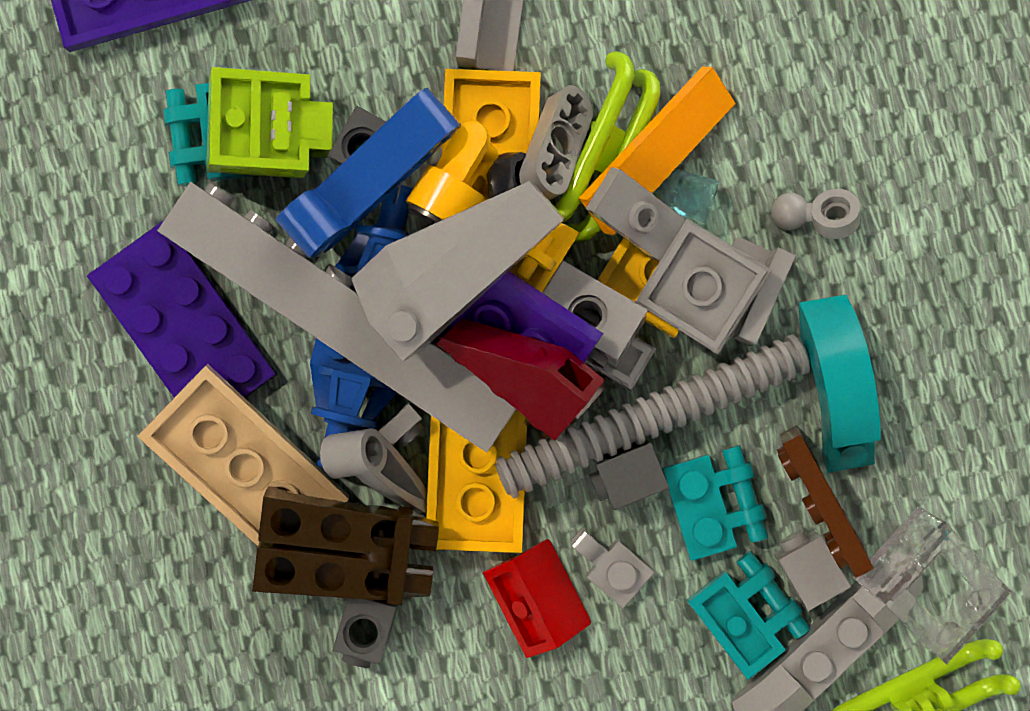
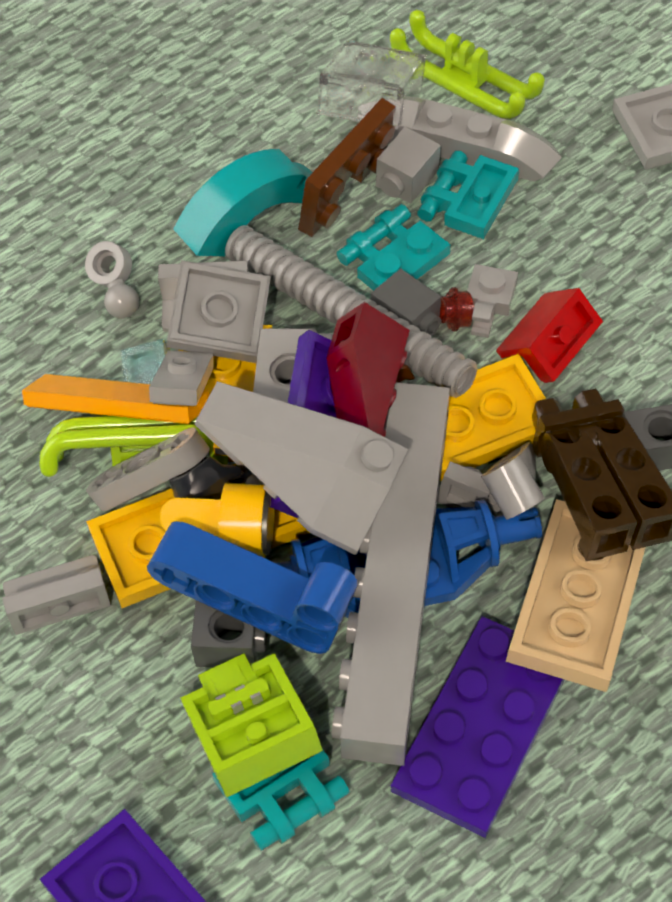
camera: 115 degrees left, 30 degrees down
none -> clear red plate [439,287,474,332]

